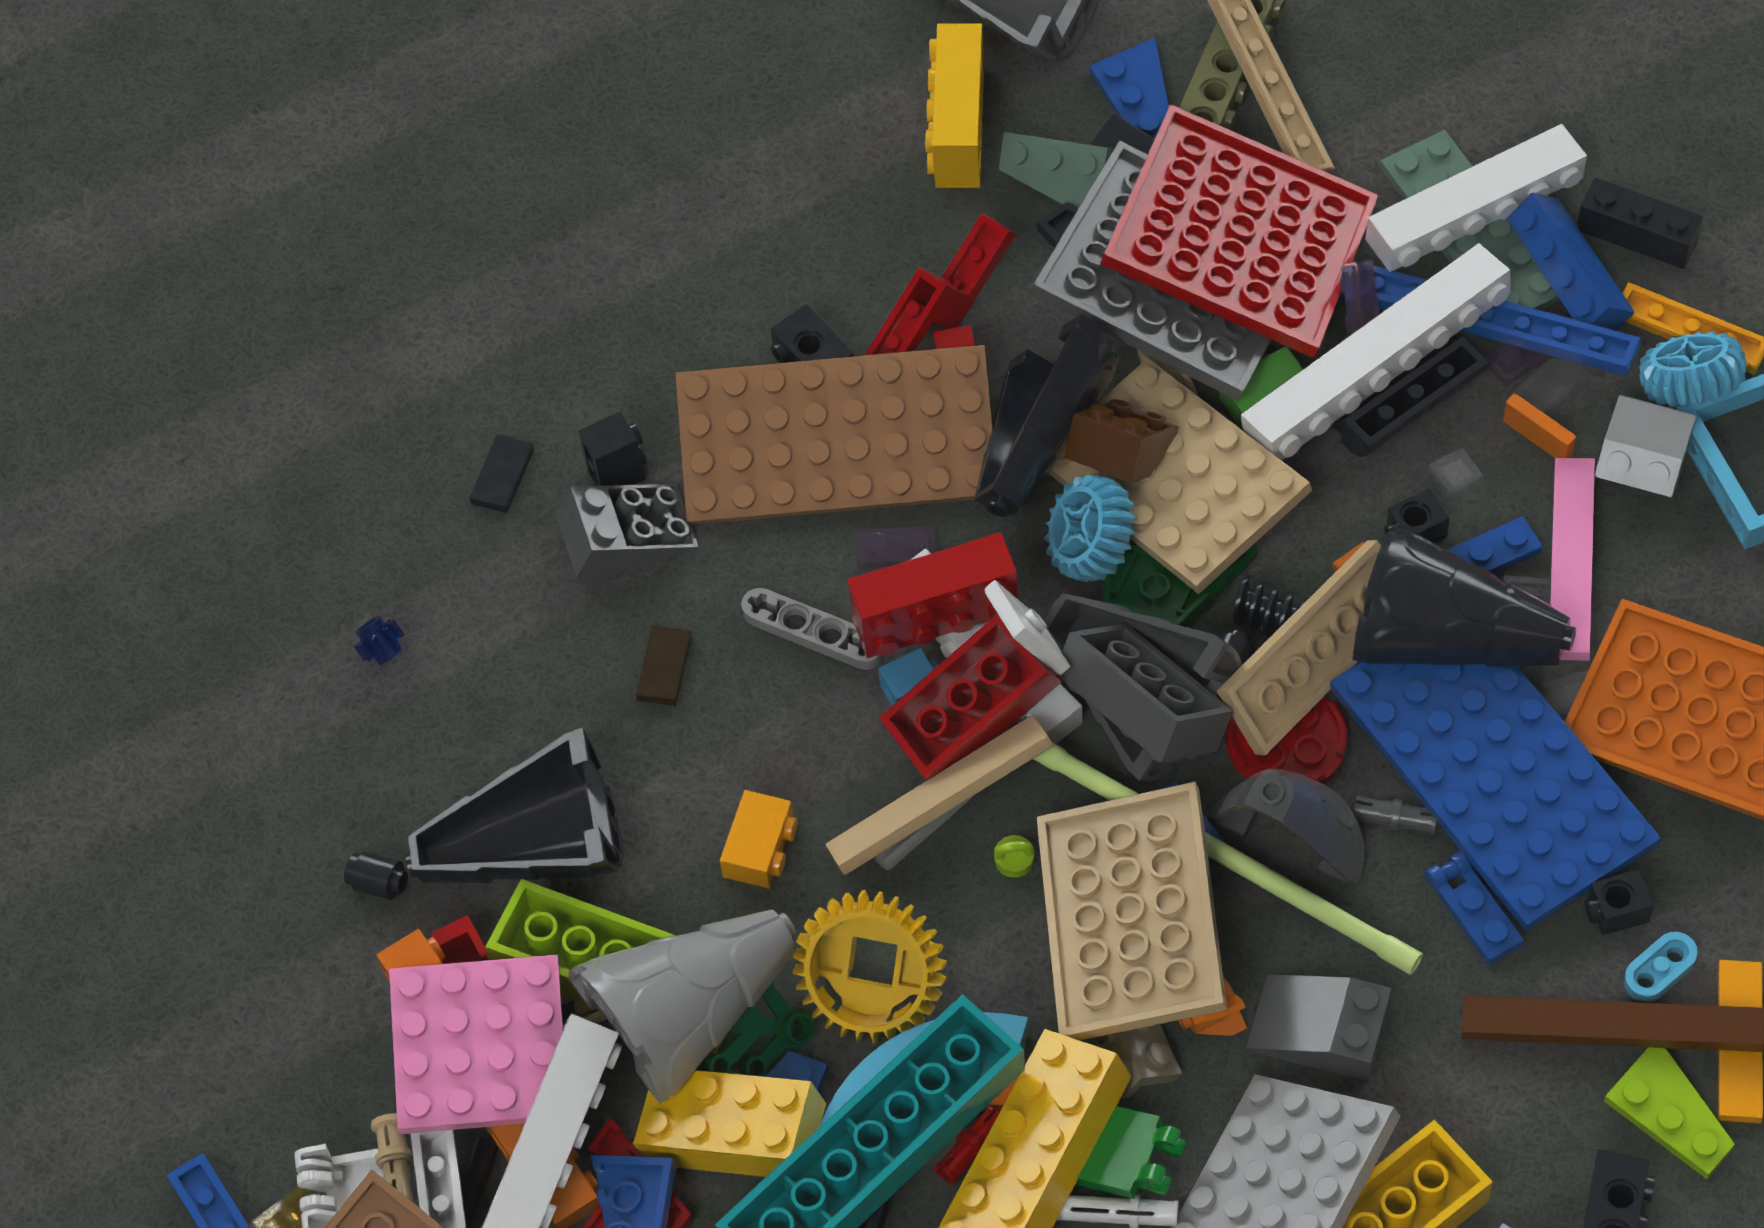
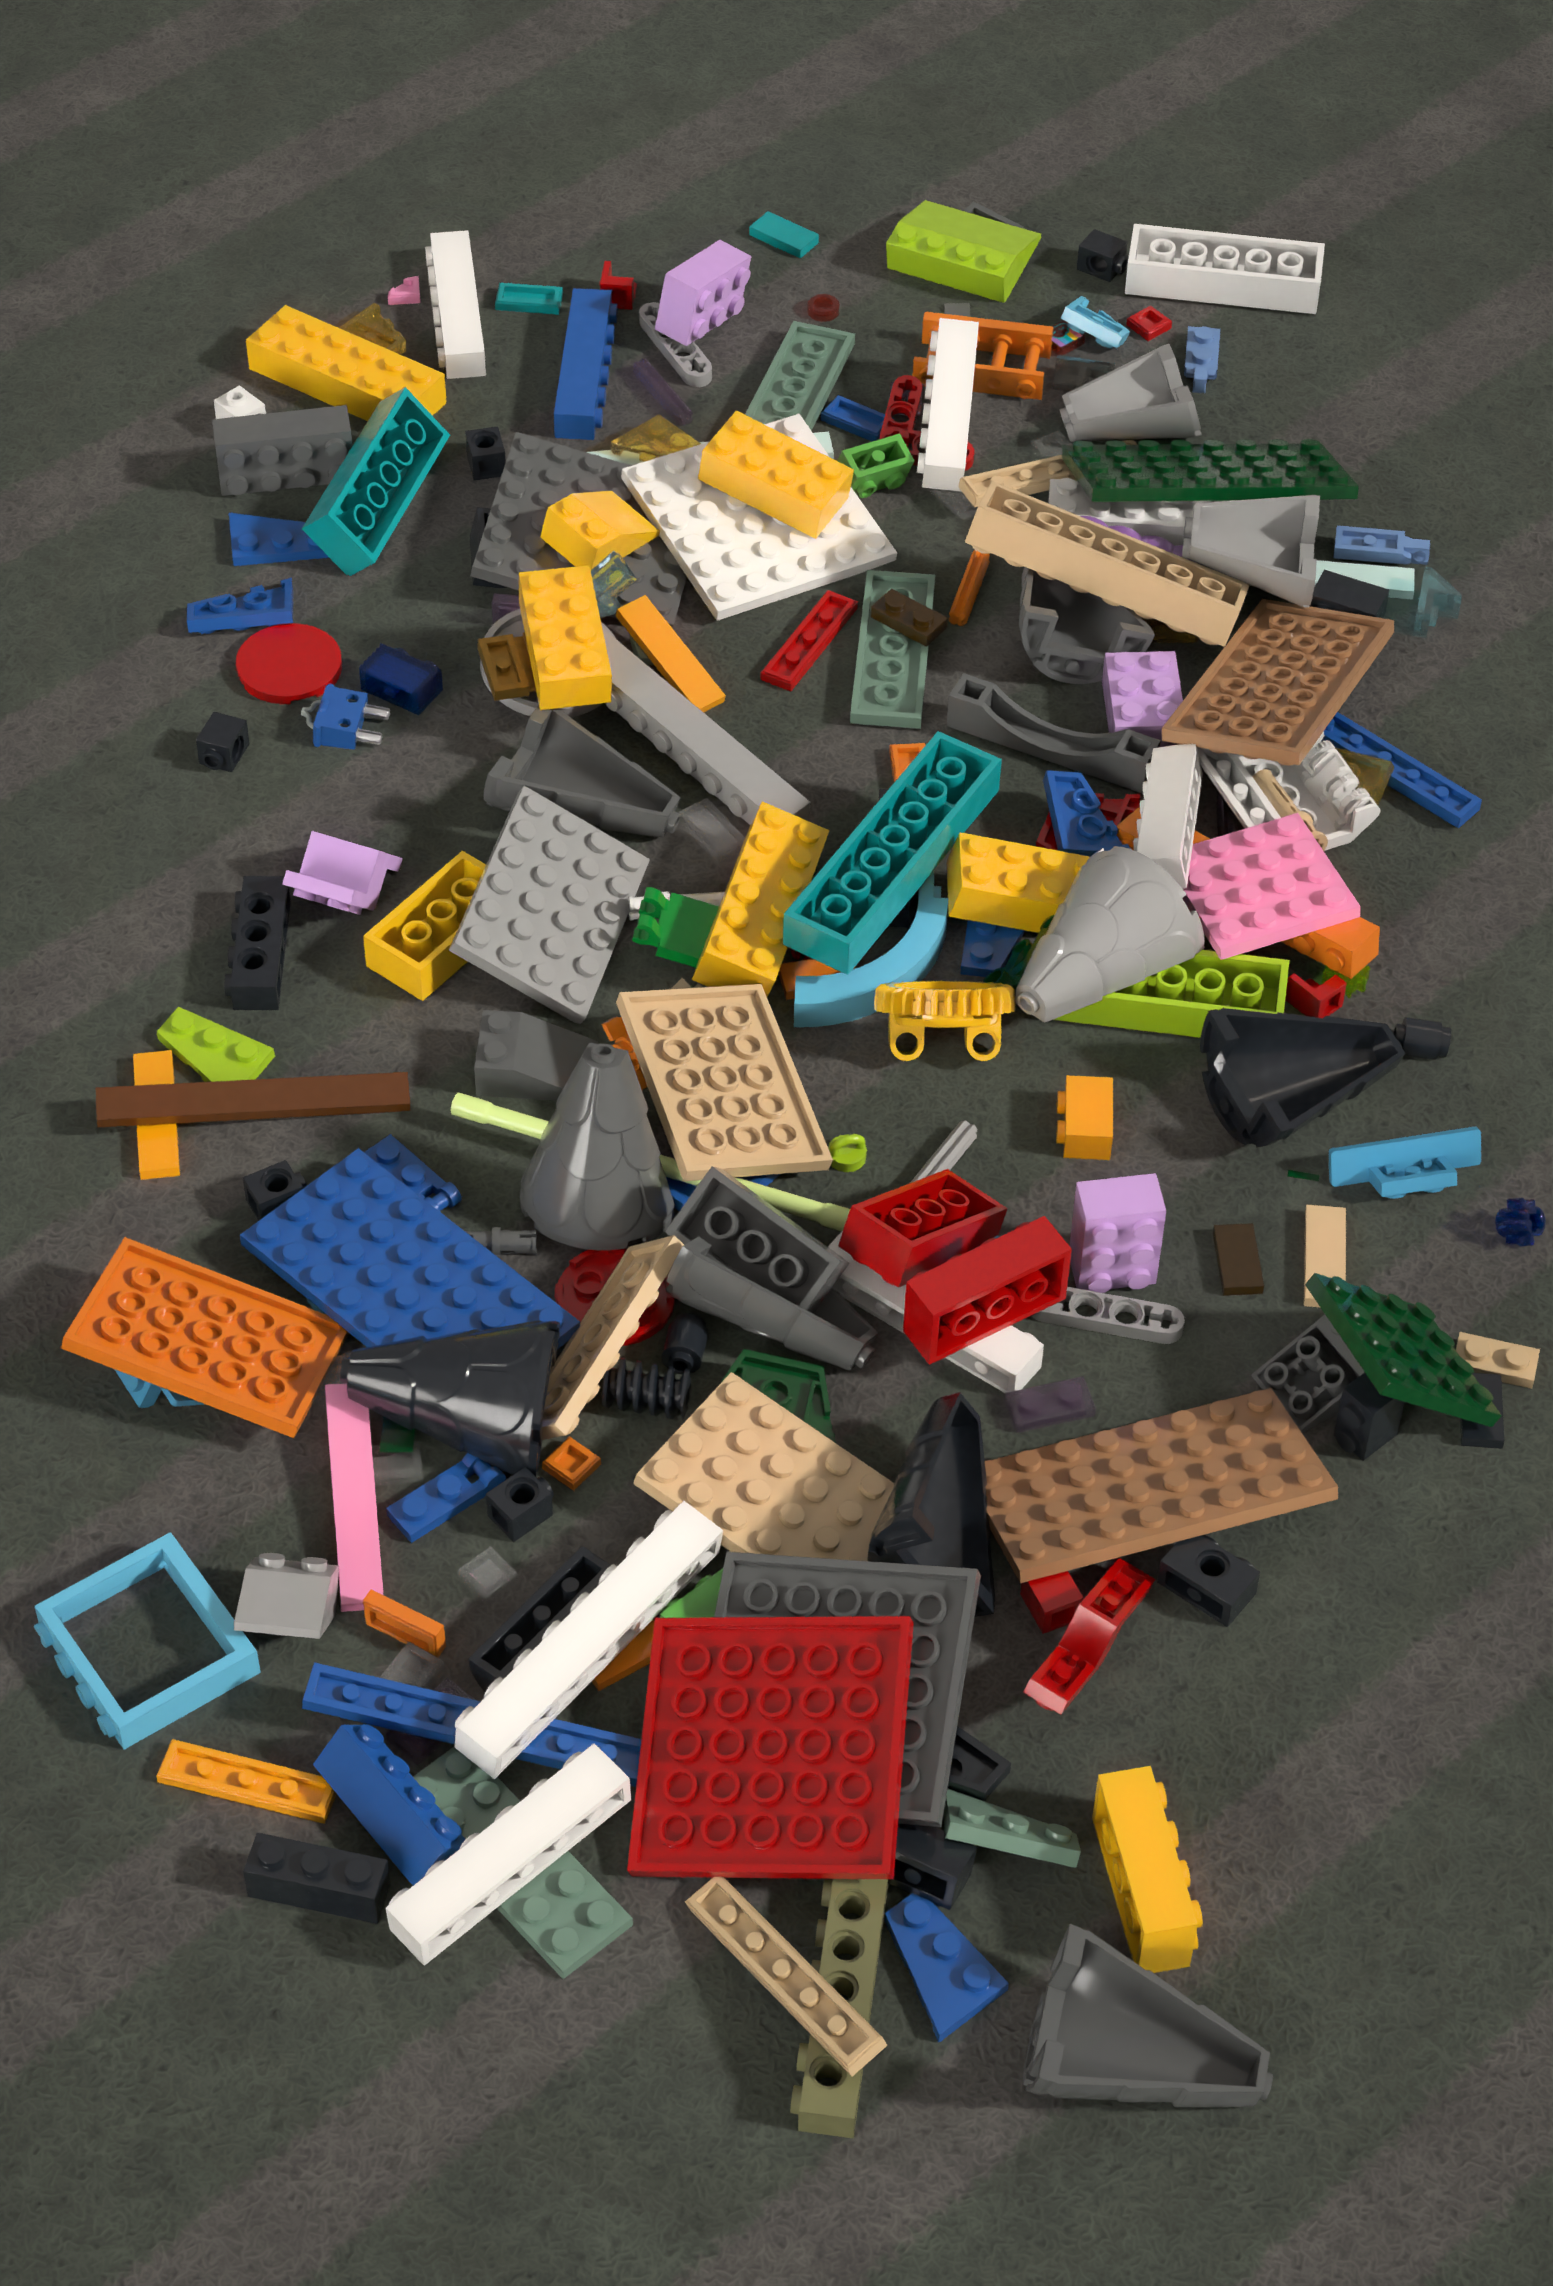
camera: 160 degrees right, 10 degrees down
tan tile [826,715,1053,875] -> none
white plate [985,580,1071,675] -> none
medium azure gear [1044,475,1137,582] -> none
reddish brown slope [1064,399,1179,483] -> none
clear purple plate [1340,260,1379,336] -> none
medium azure plate [1624,932,1697,1003] -> none
medium azure gear [1639,331,1747,408] -> none
none -> lavender brick [1070,1173,1166,1293]
none -> tan tile [1304,1205,1346,1307]
none -> dark green plate [1305,1273,1502,1427]
none -> dark azure bracket [1329,1126,1481,1199]
none -> tan plate [1456,1332,1540,1389]

